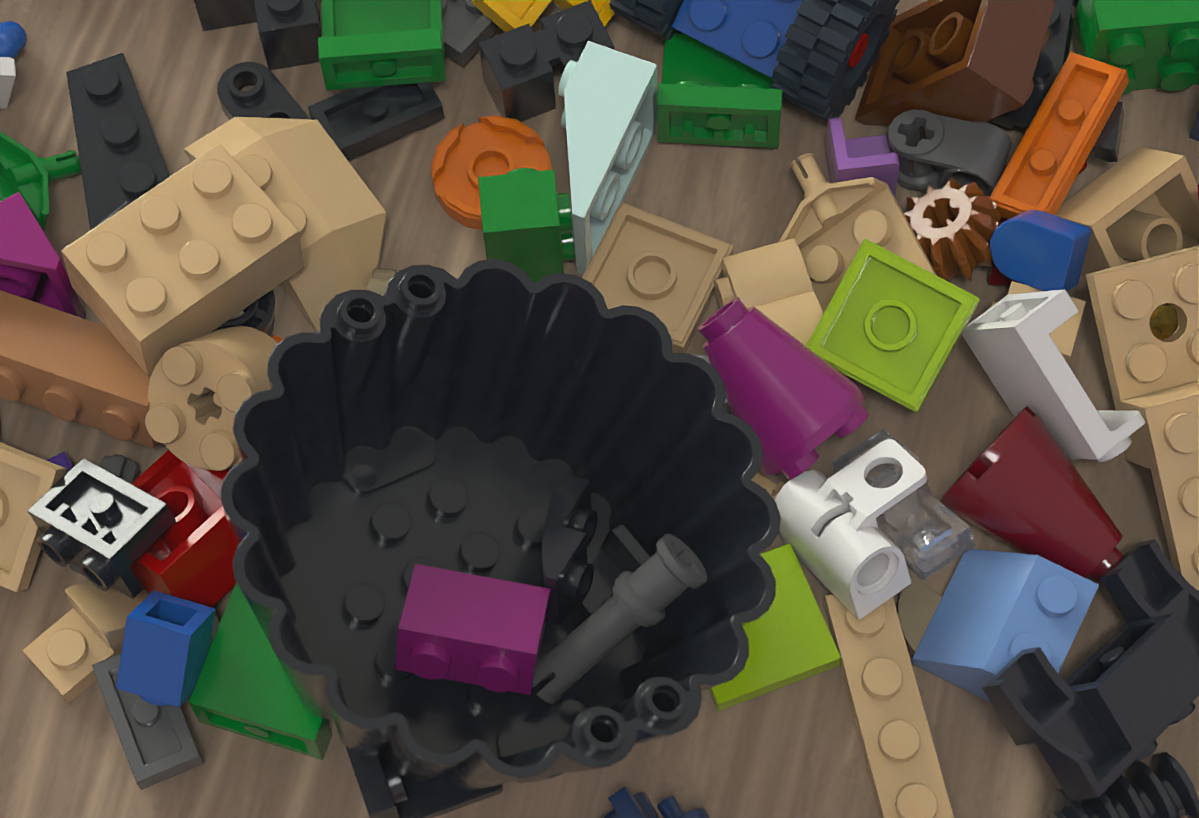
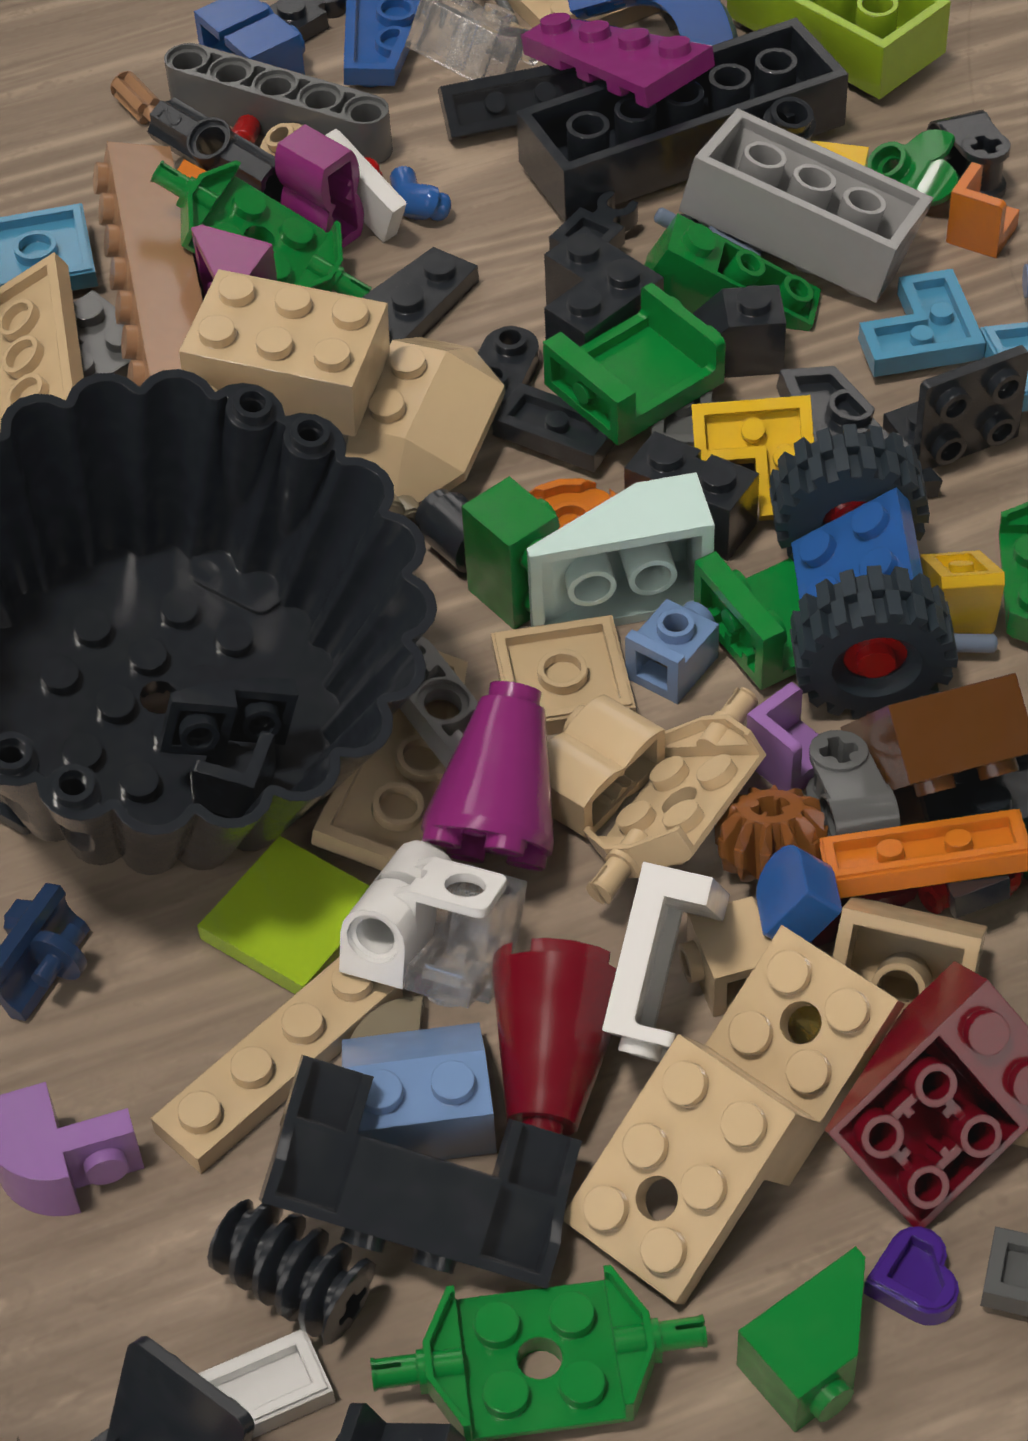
camera: 55 degrees right, 15 degrees down
magenta brick [395,564,550,695] -> none
dark grey pin [532,534,708,704] -> none
lime tile [806,238,980,414] -> none
none -> black brick [415,489,470,573]
none -> medium blue brick [625,599,719,704]

